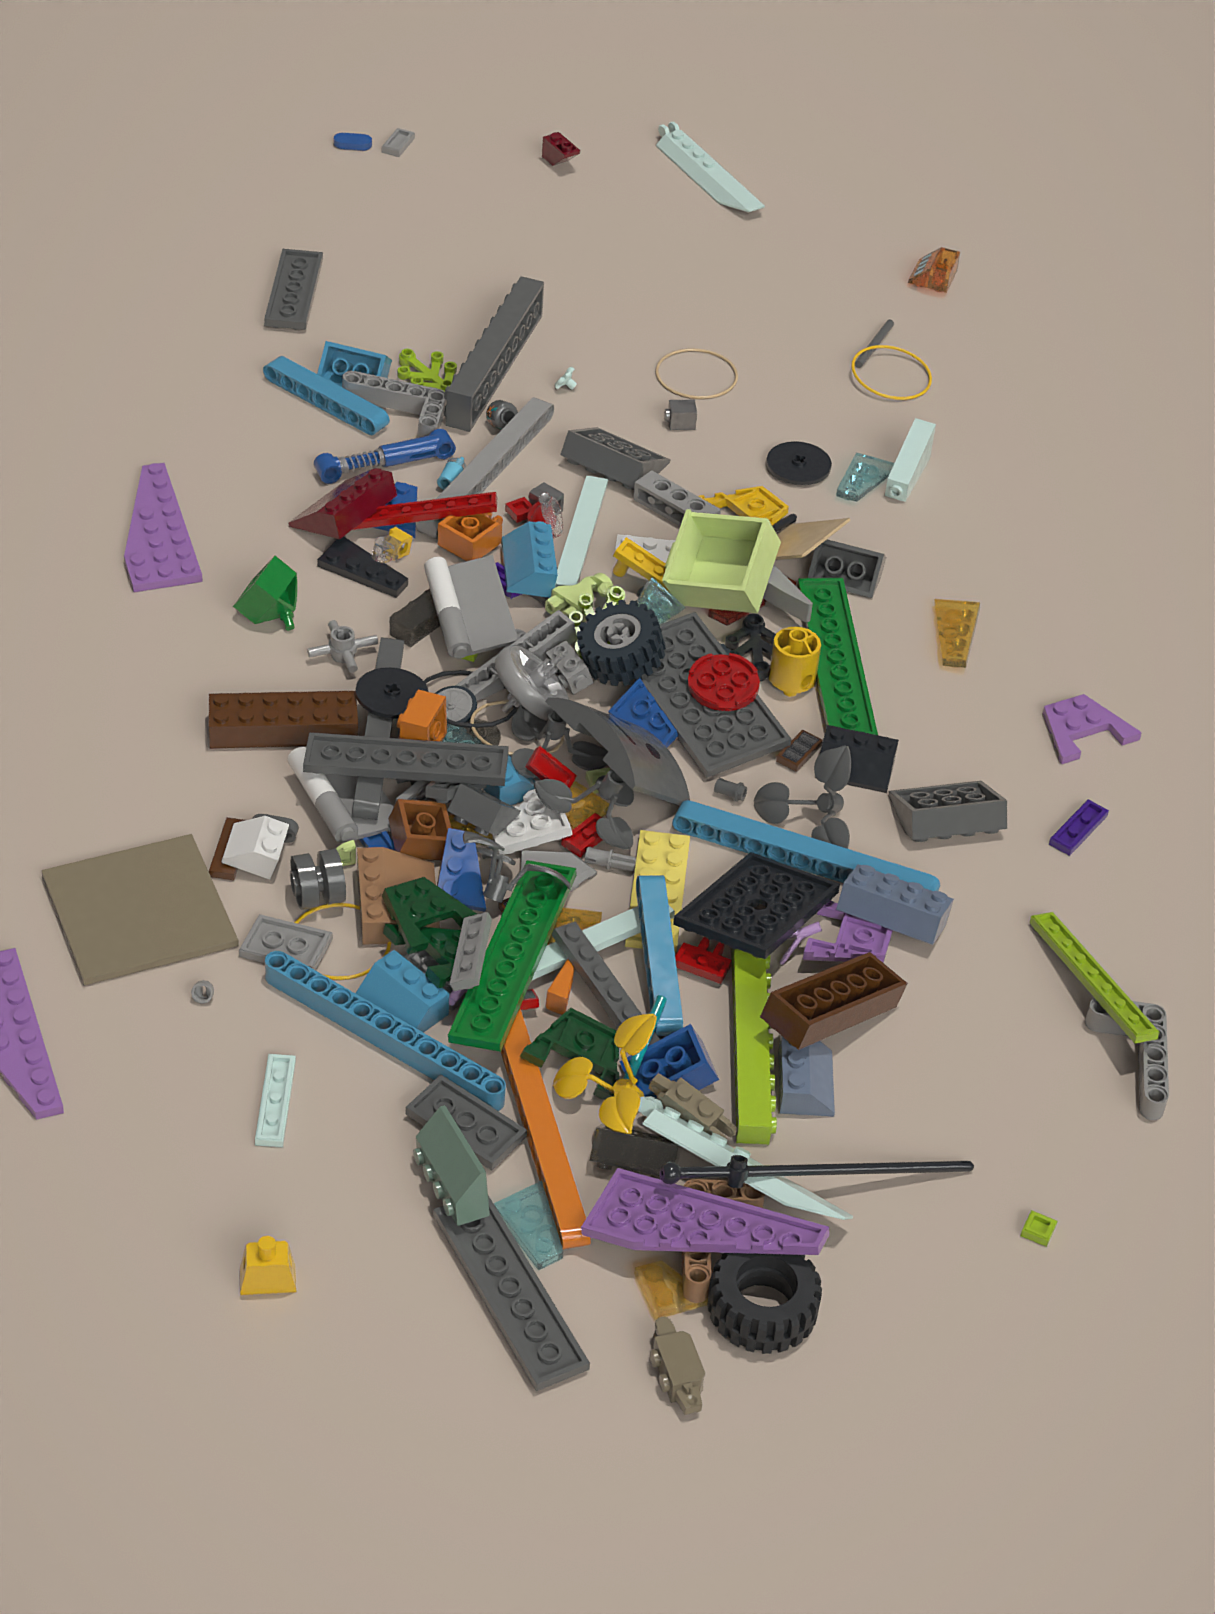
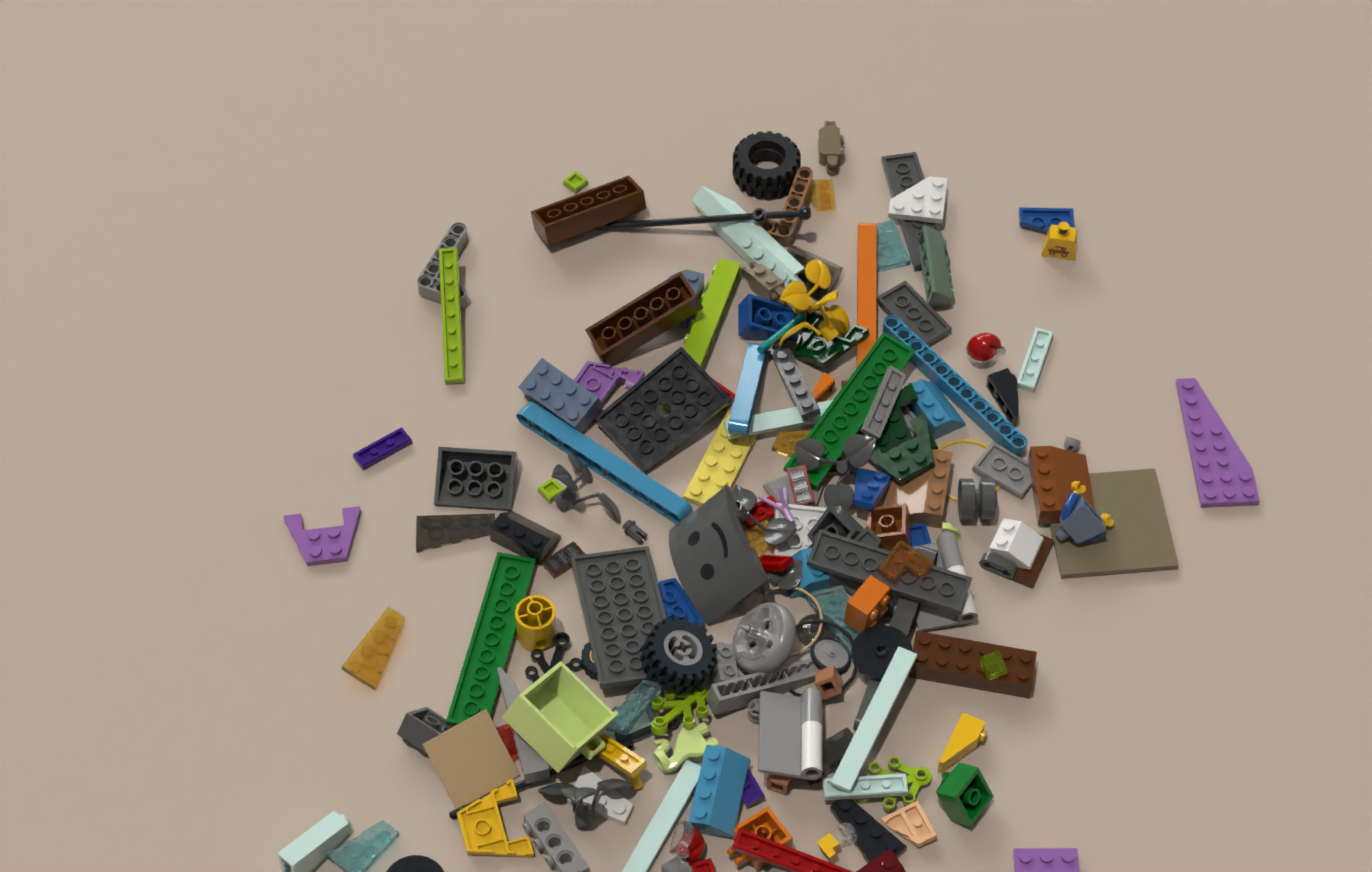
camera: 160 degrees left, 10 degrees up
light grey bar [307,620,378,673] -> none
medium lavender wing [581,1168,830,1255] -> none
light grey axle [585,847,636,871] -> none
red tile [688,653,760,711] -> none
none -> clear smoke wing [416,513,495,553]
none -> reddish brown brick [531,175,647,245]
none -> lime tile [538,478,564,504]
none -> dark grey plant [538,779,634,827]
none -> lavender plant [758,487,795,523]
none -> yellow plant [779,290,839,348]
none -> tile [787,465,815,505]
none -> nougat brick [814,665,843,700]
none -> light aqua tile [822,773,908,801]
none -> light aqua tile [831,646,917,793]
none -> lime plant [854,756,931,812]
none -> clear orange plate [877,540,934,582]
none -> light nougat wing [881,801,937,848]
none -> white plate [888,176,947,224]
none -> yellow slope [937,713,987,773]
none -> red piece [966,332,1006,369]
none -> clear neon green slope [980,650,1008,680]
none -> black slope [986,368,1018,427]
none -> blue wing [1018,207,1075,233]
none -> dark orange slope [1028,446,1095,524]
none -> sand blue torso [1055,481,1114,543]

